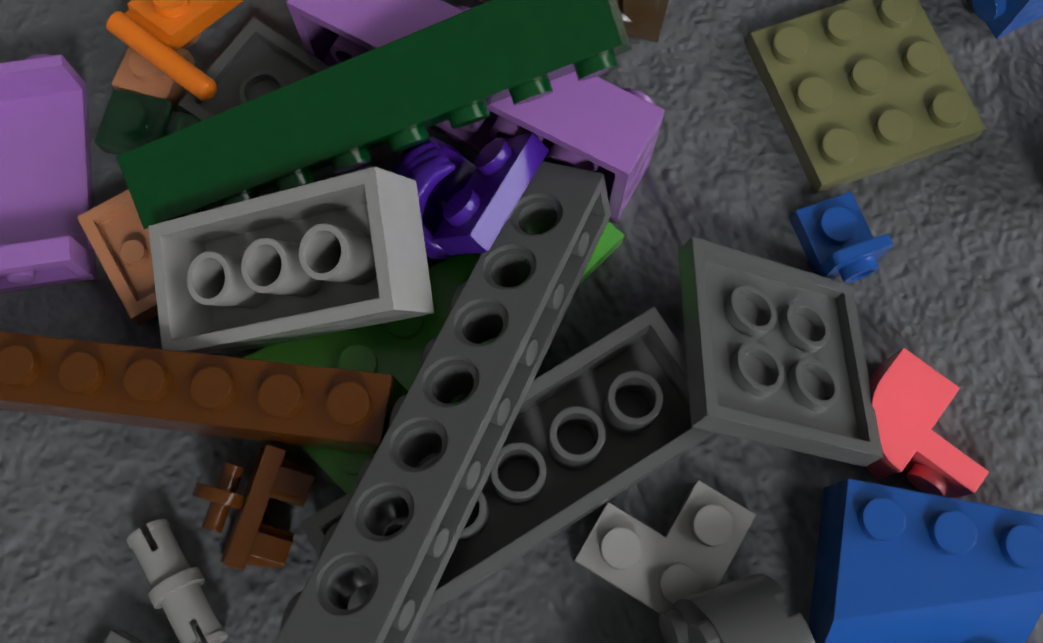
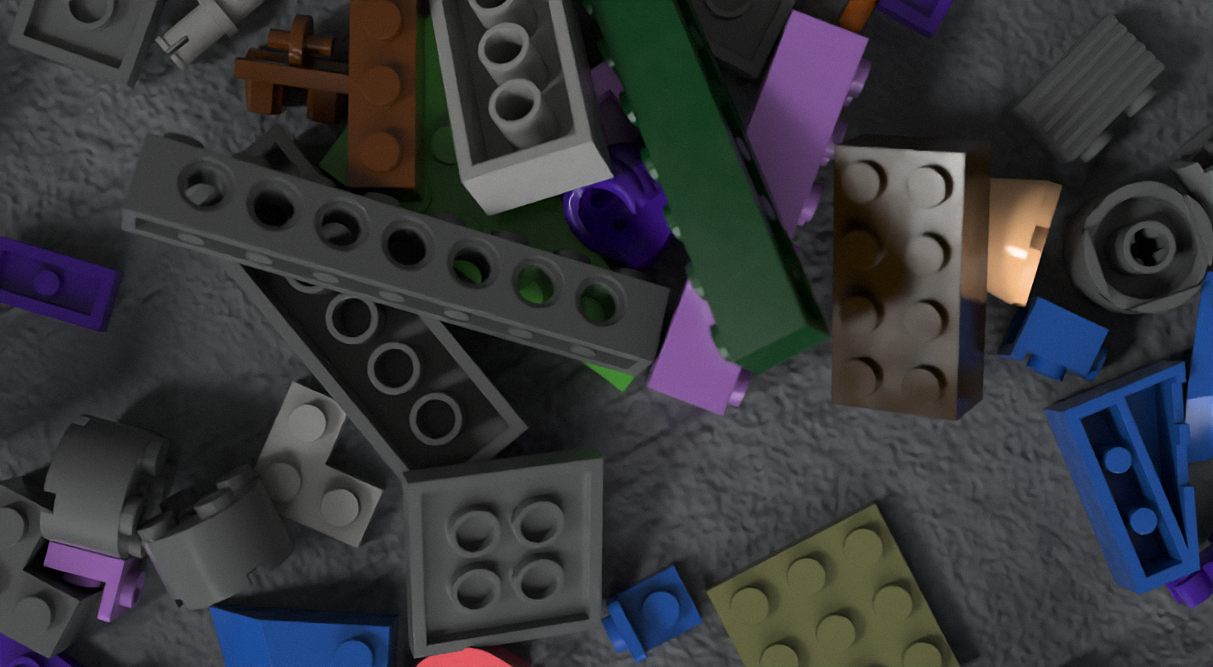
camera: 80 degrees right, 15 degrees up
dark purple plate [432,132,549,256] -> none

